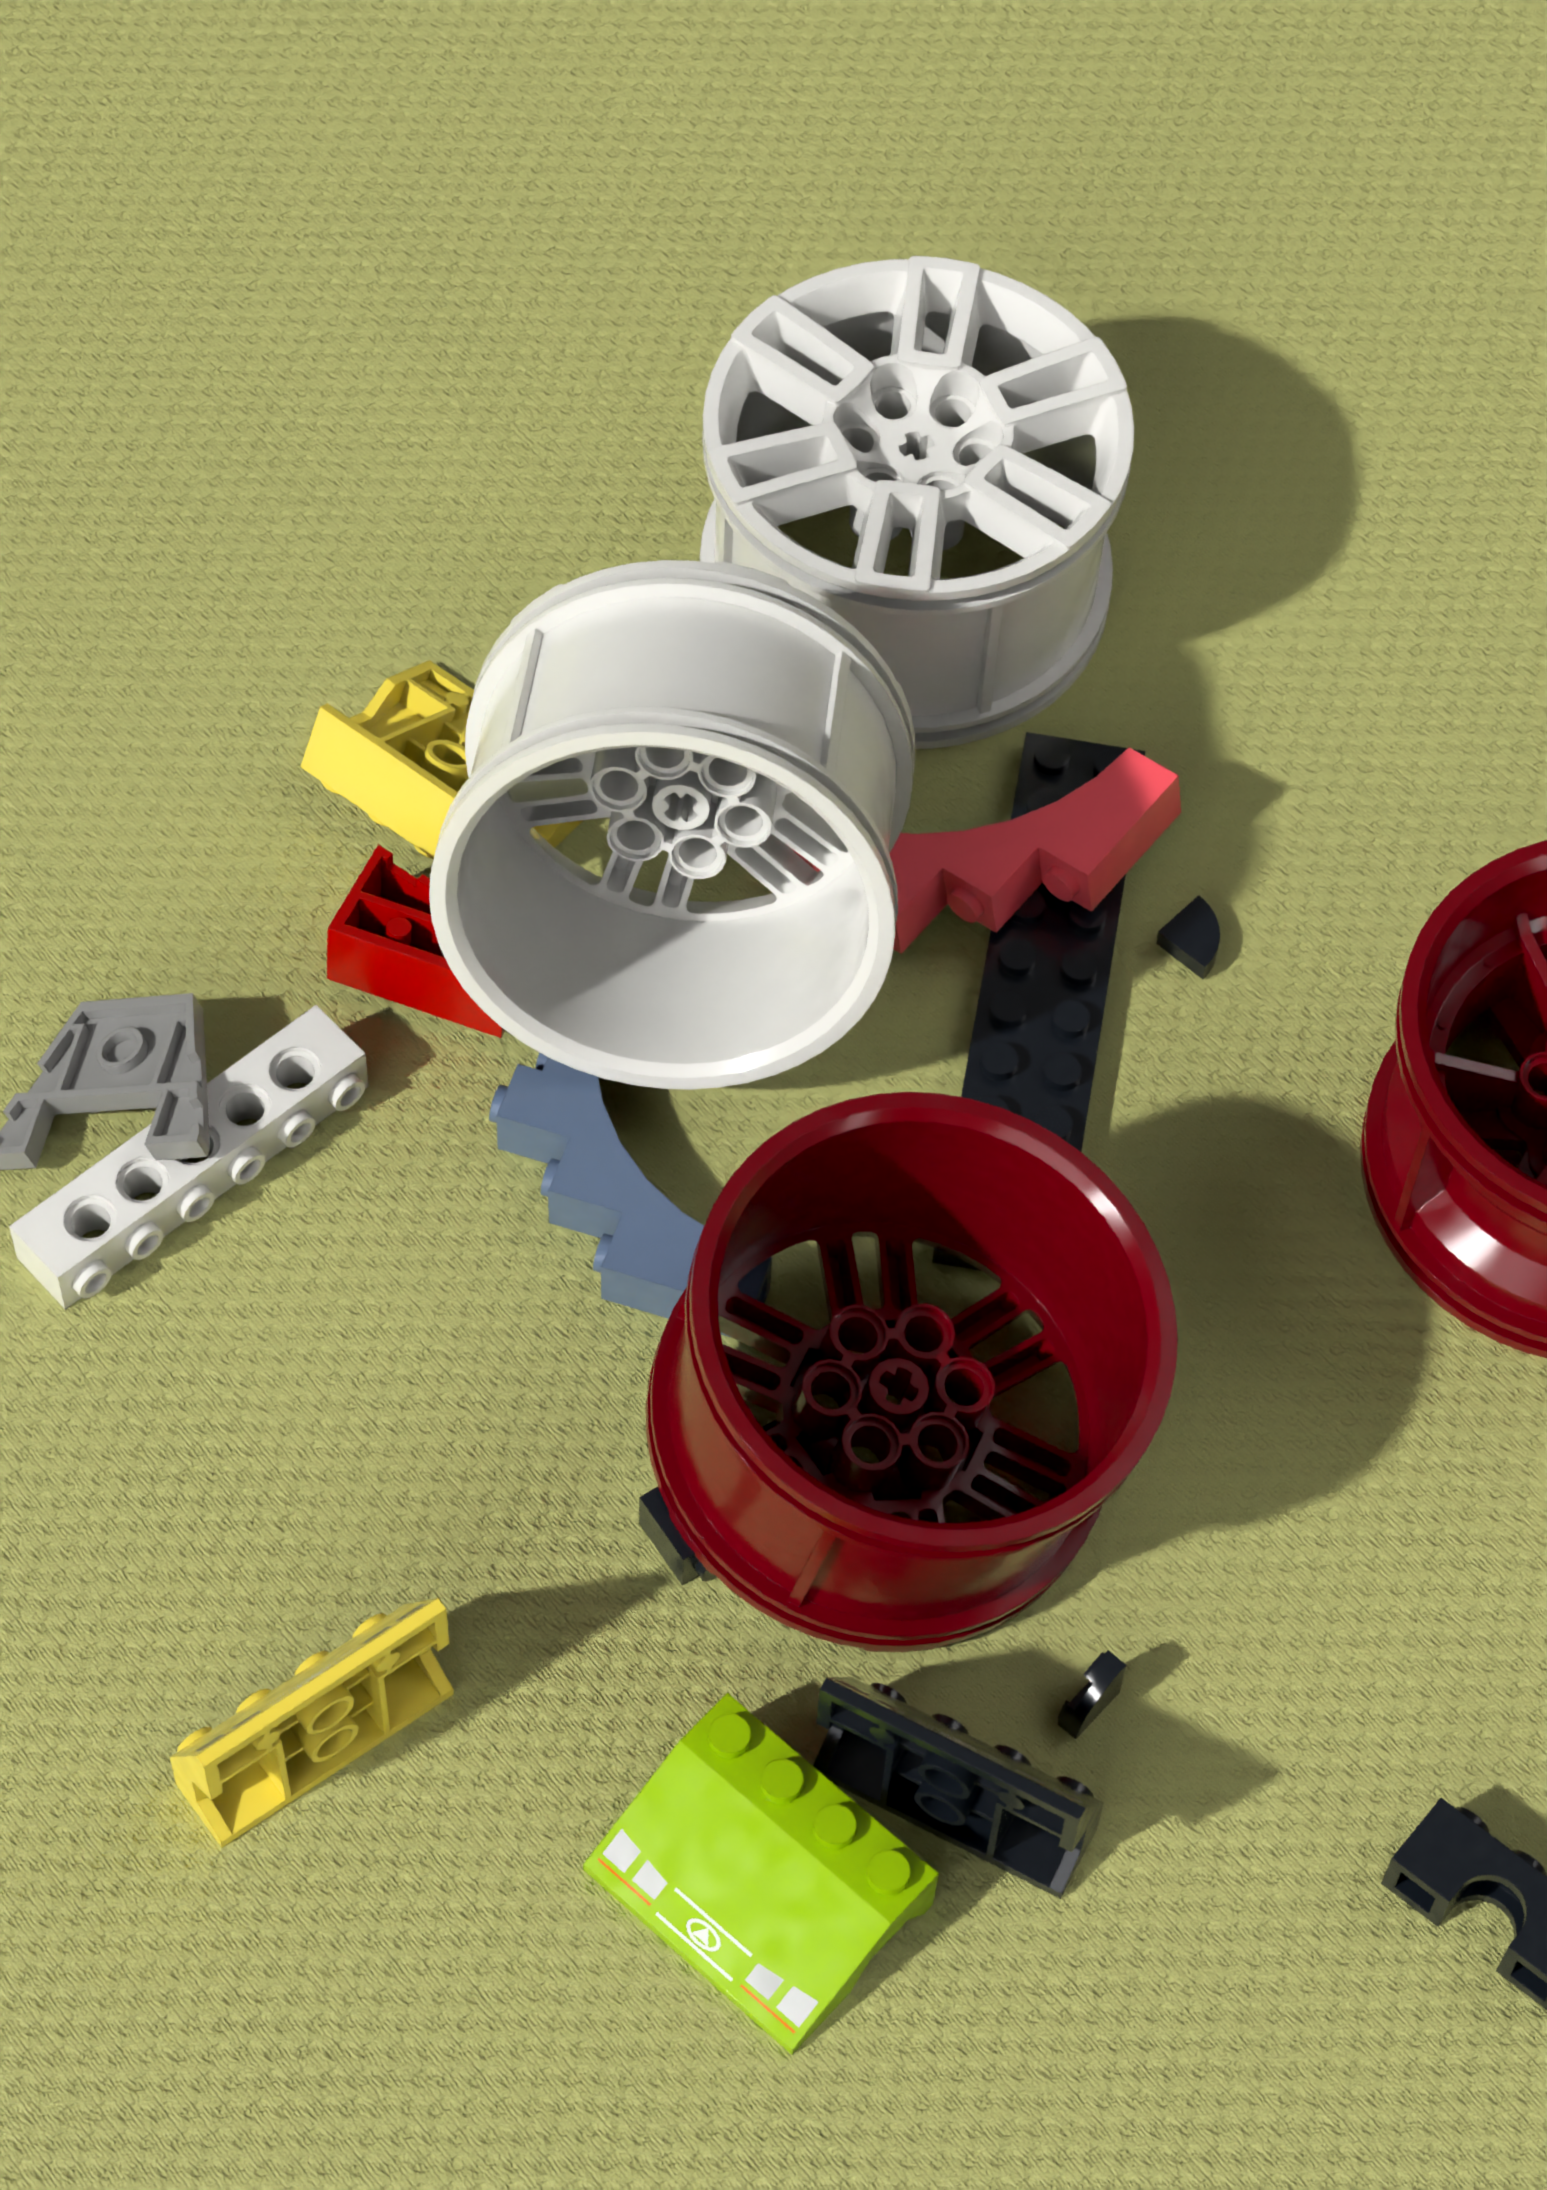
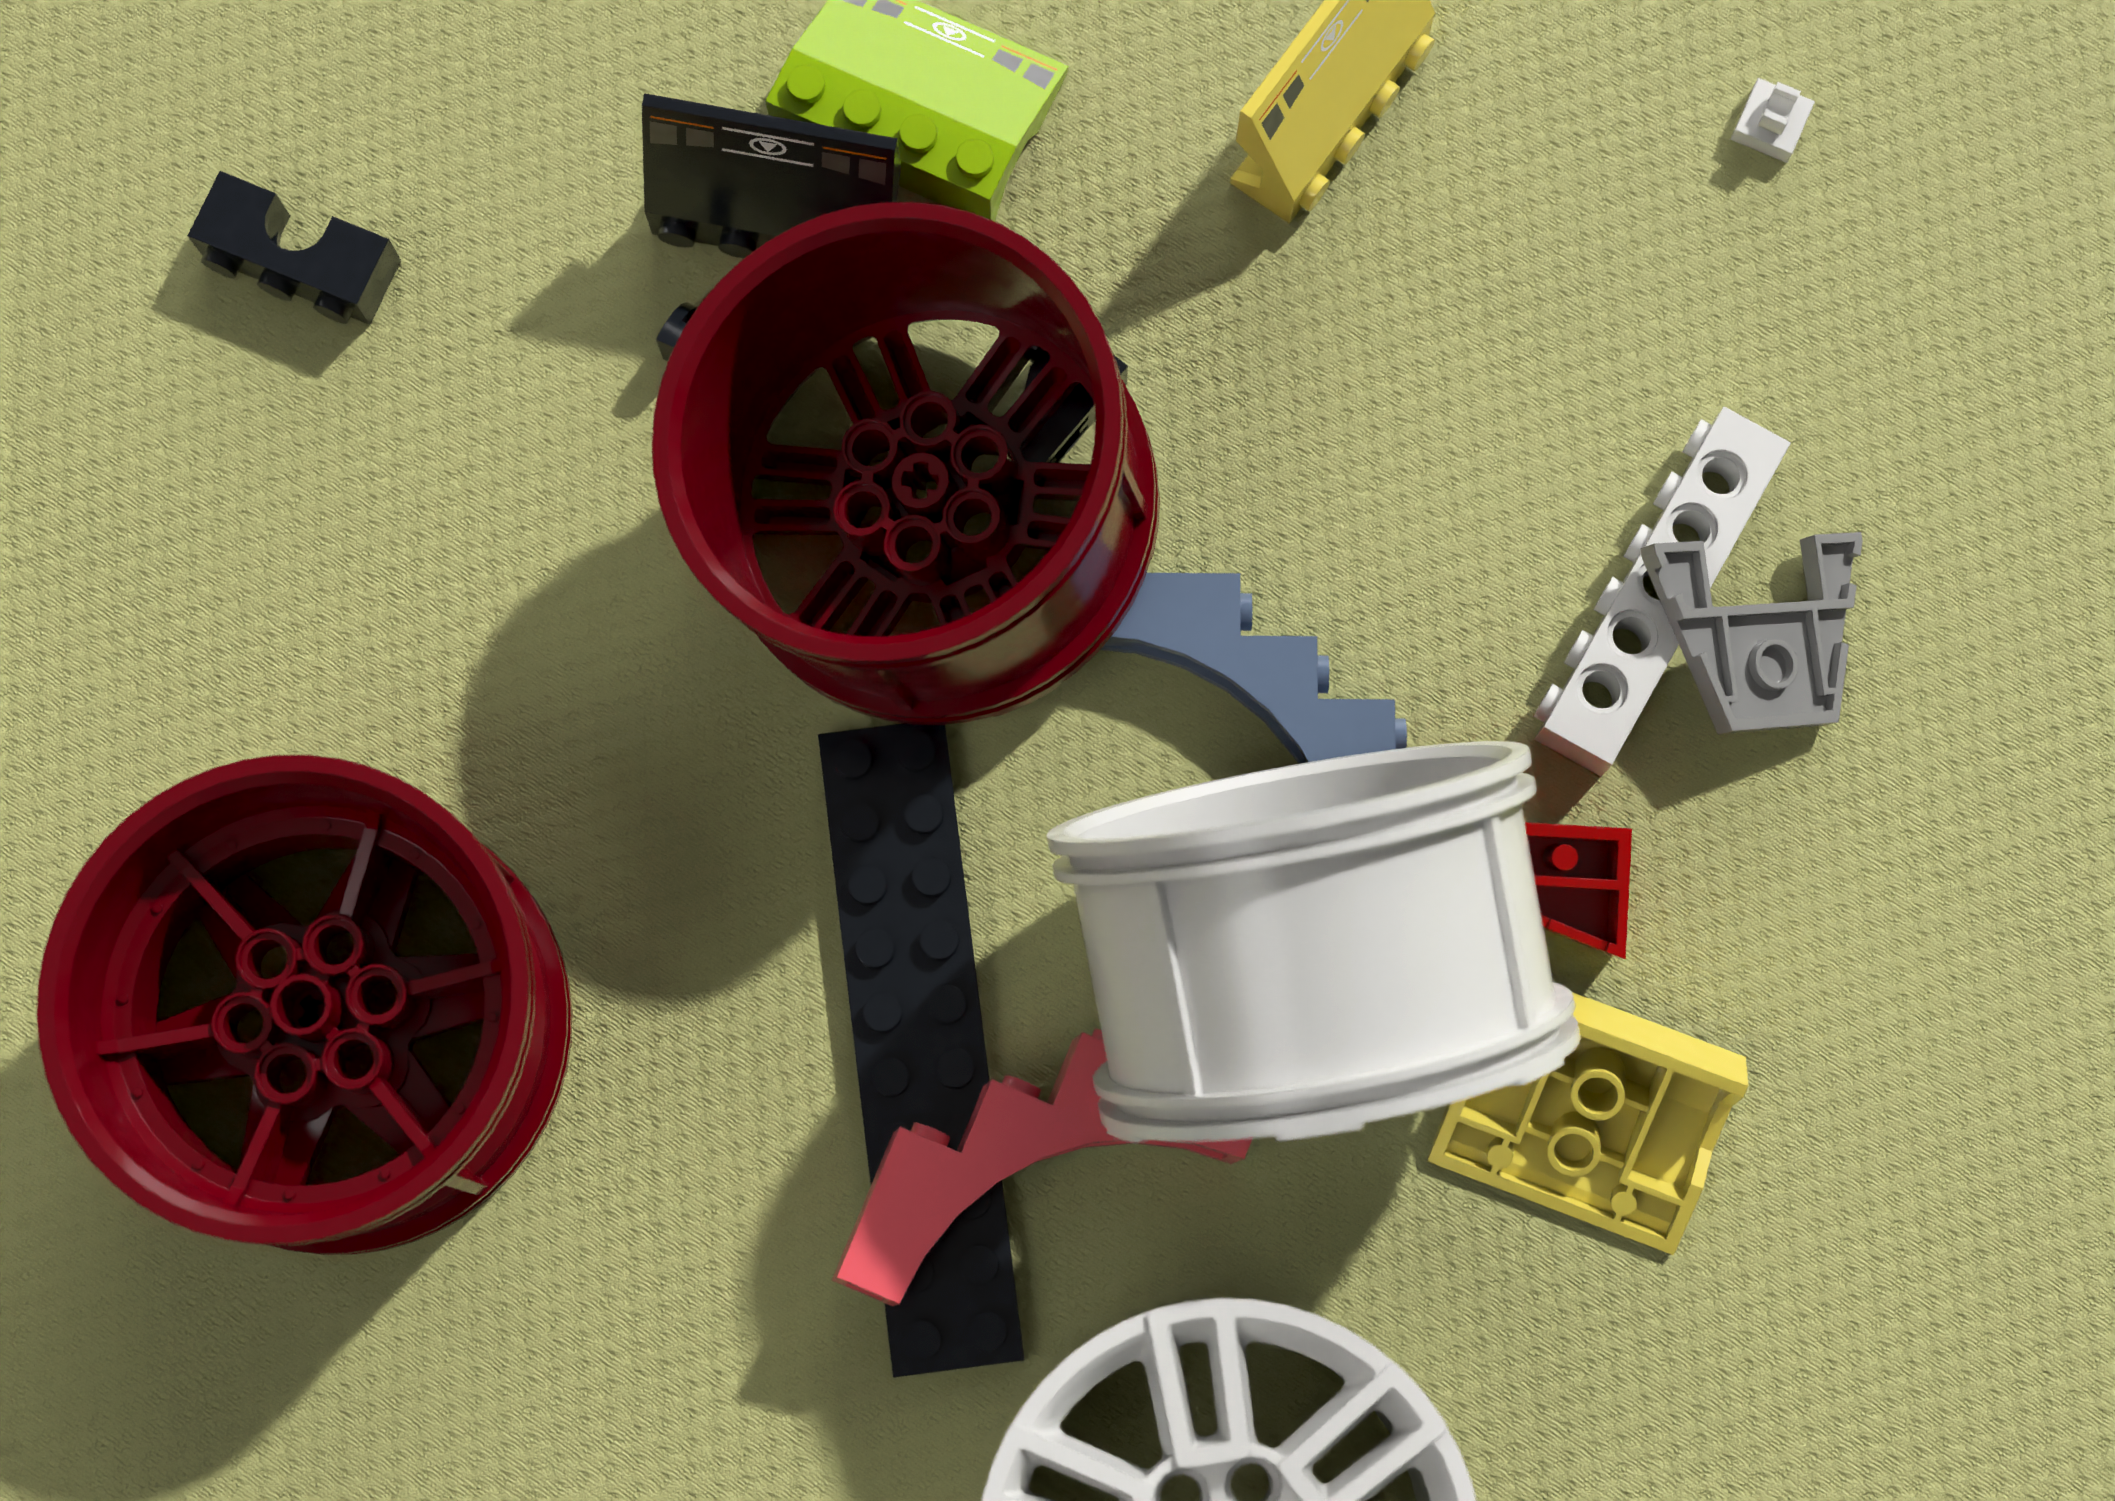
camera: 165 degrees right, 20 degrees up
black tile [1156,895,1220,979] -> none

